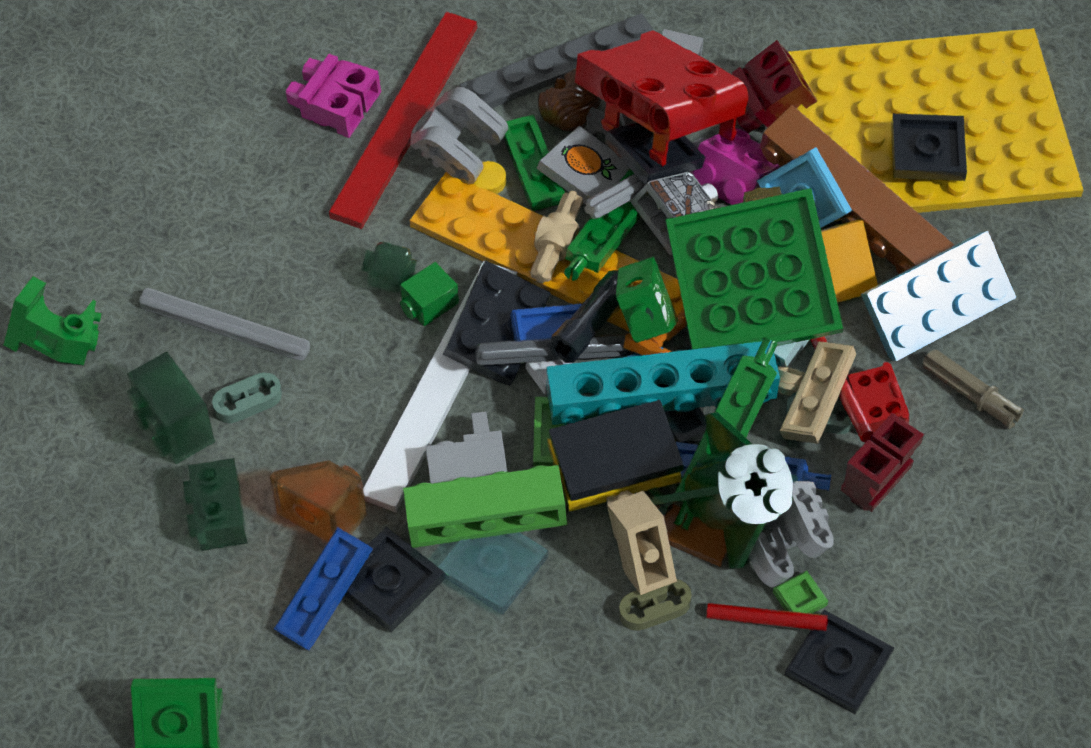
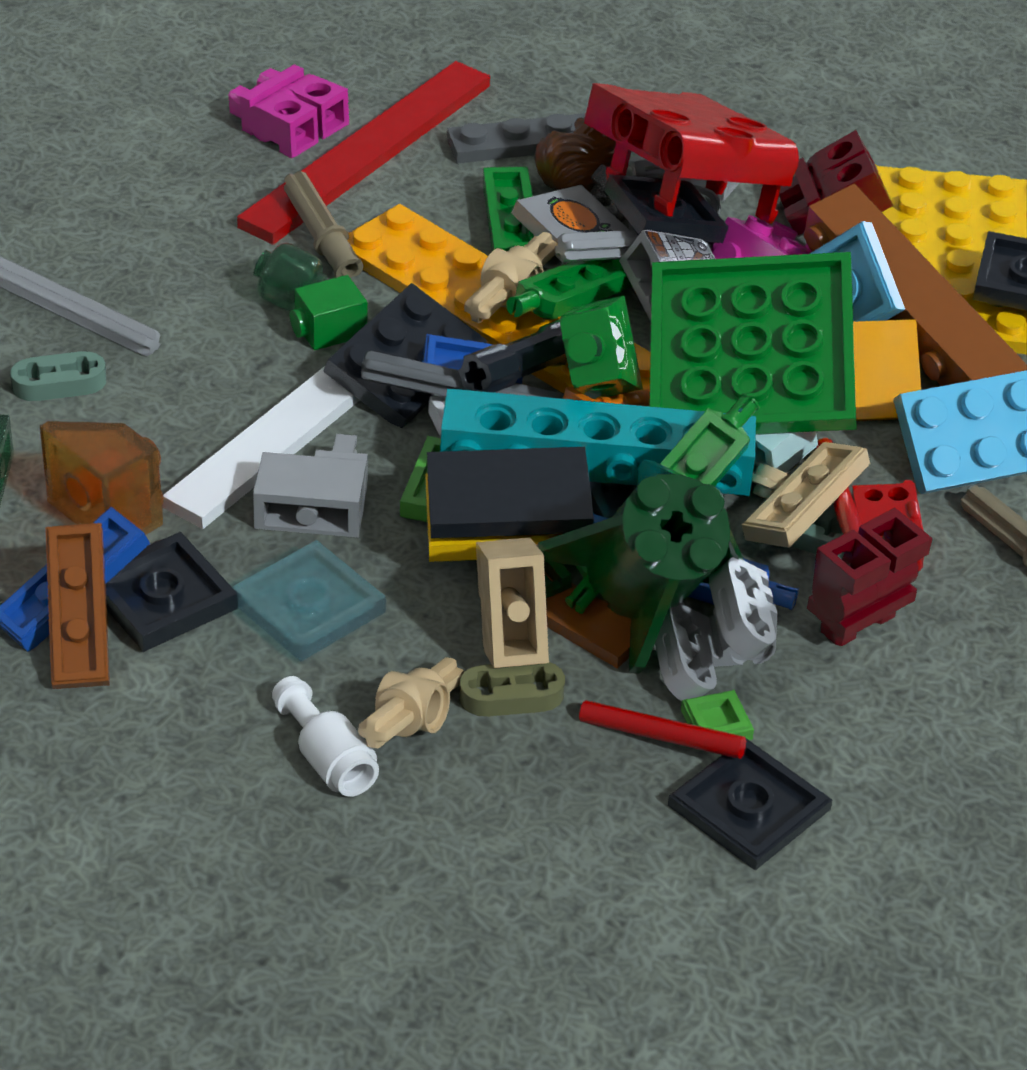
camera: 10 degrees right, 15 degrees down
bright green brick [403,465,567,548] -> none
light grey piece [411,87,508,184] -> none
yellow tile [474,161,506,194] -> none
none -> dark orange tile [46,523,110,689]
none -> white piece [272,676,379,797]
none -> dark tan axle [284,171,363,278]
none -> tan axle [358,658,464,749]

